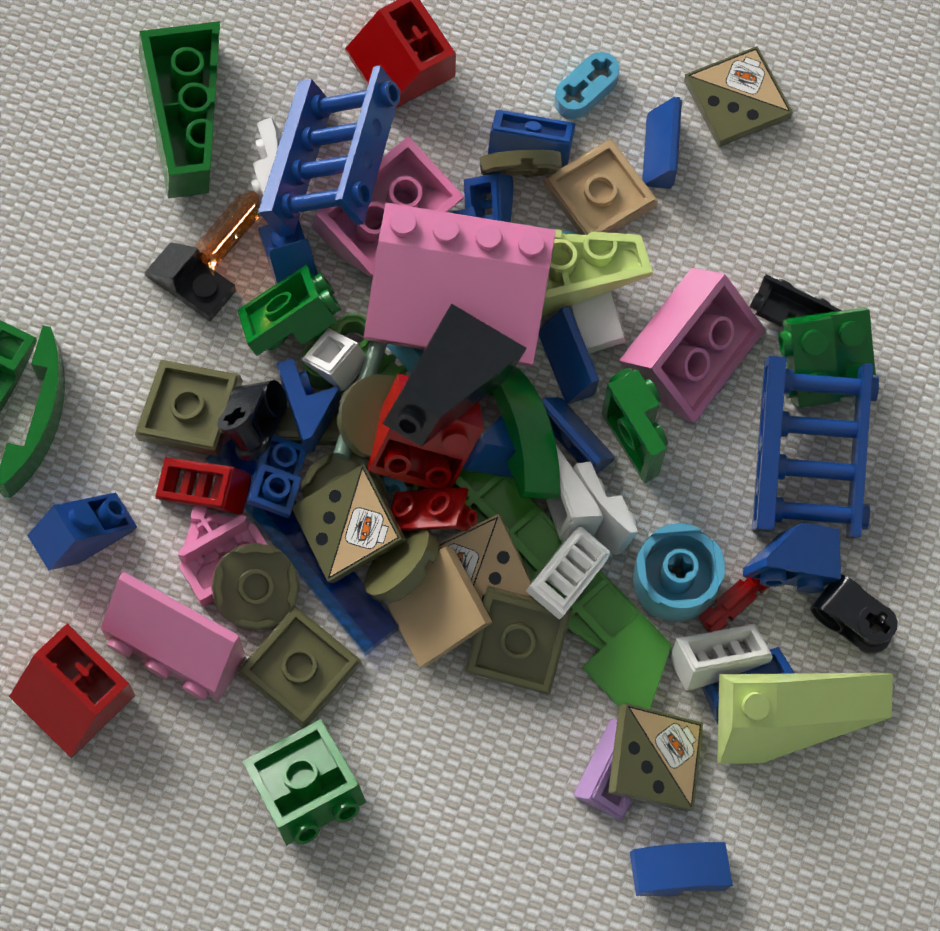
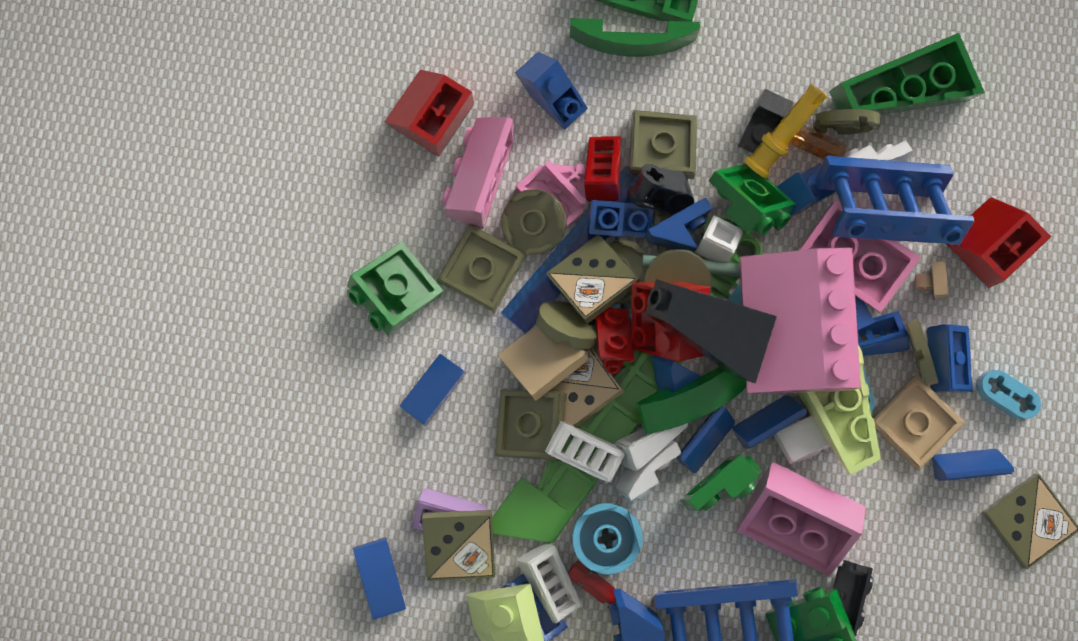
camera: 80 degrees right, 10 degrees up
none -> blue slope [400,354,466,426]
none -> yellow pin [744,83,828,178]
none -> olive tile [813,109,880,135]
none -> tan tile [915,261,949,300]

